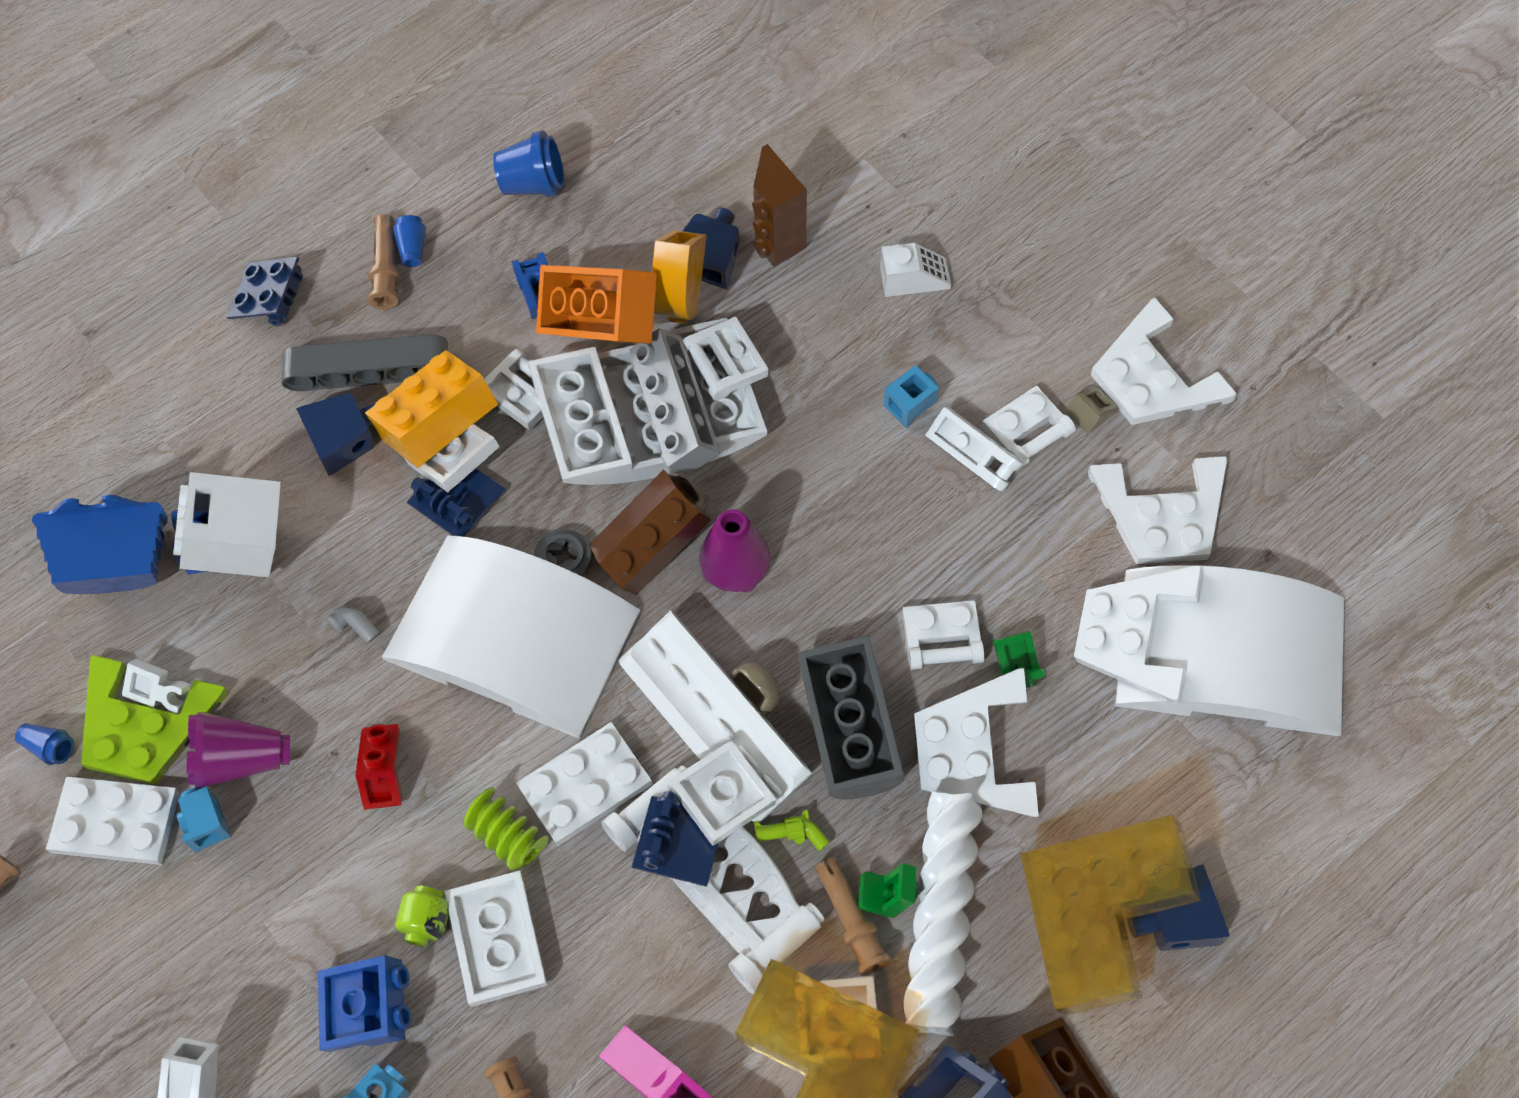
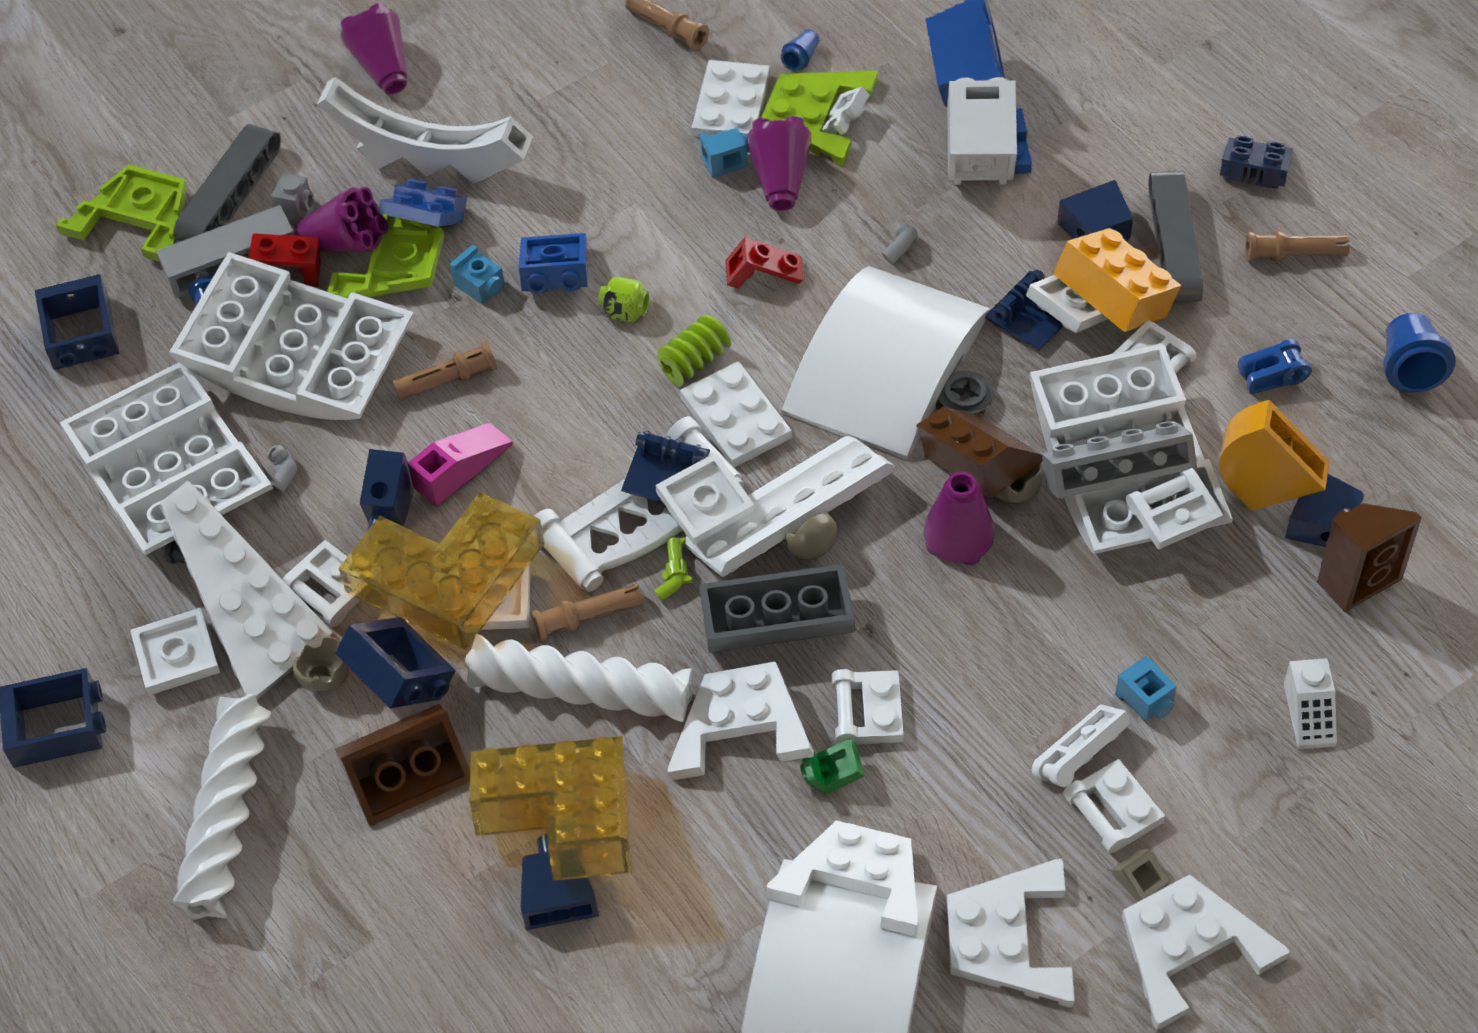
camera: 95 degrees right, 10 degrees down
blue cone [393,215,426,267] -> none
white plate [445,870,548,1007] -> none
orange brick [536,265,657,344] -> none
green bracket [858,863,919,918] -> none

